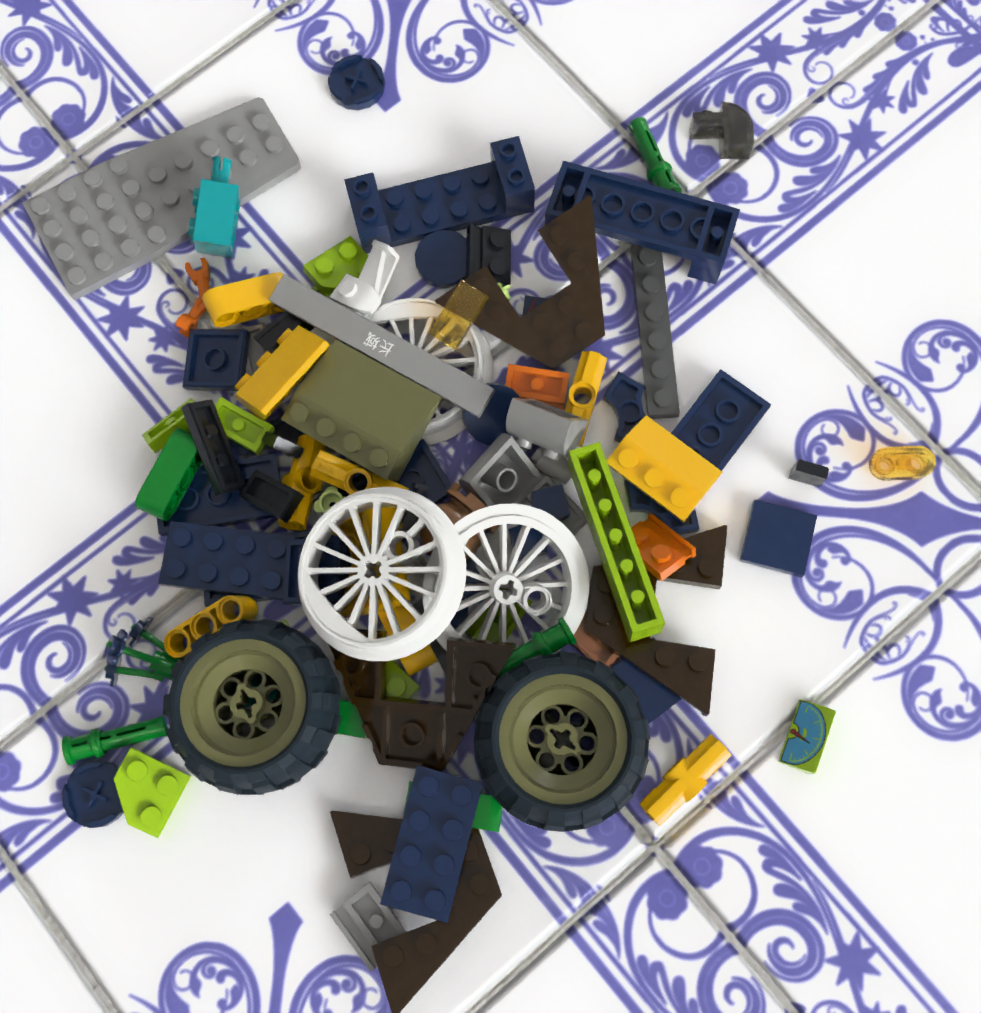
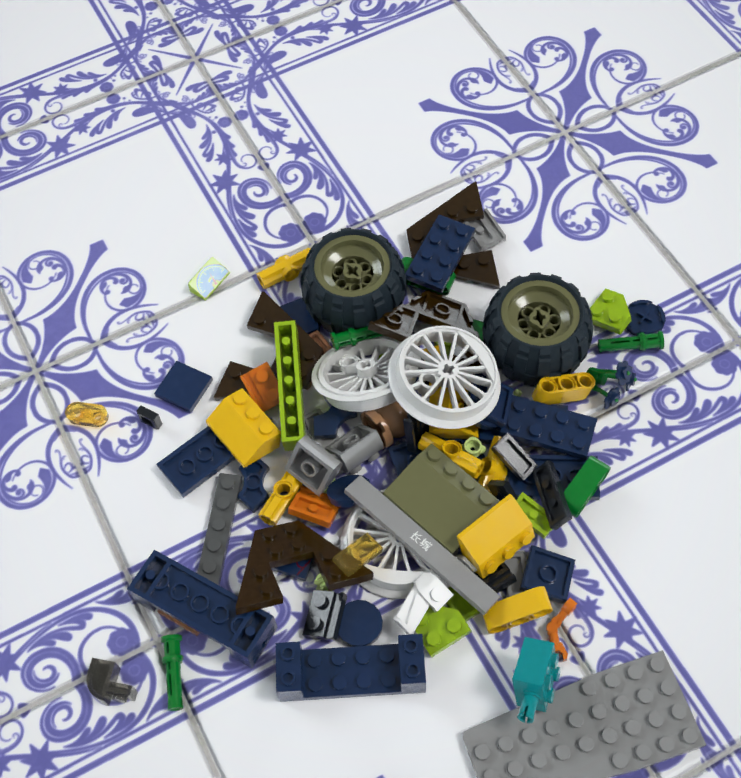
camera: 170 degrees left, 15 degrees down
lime plate [142,398,194,454] -> none

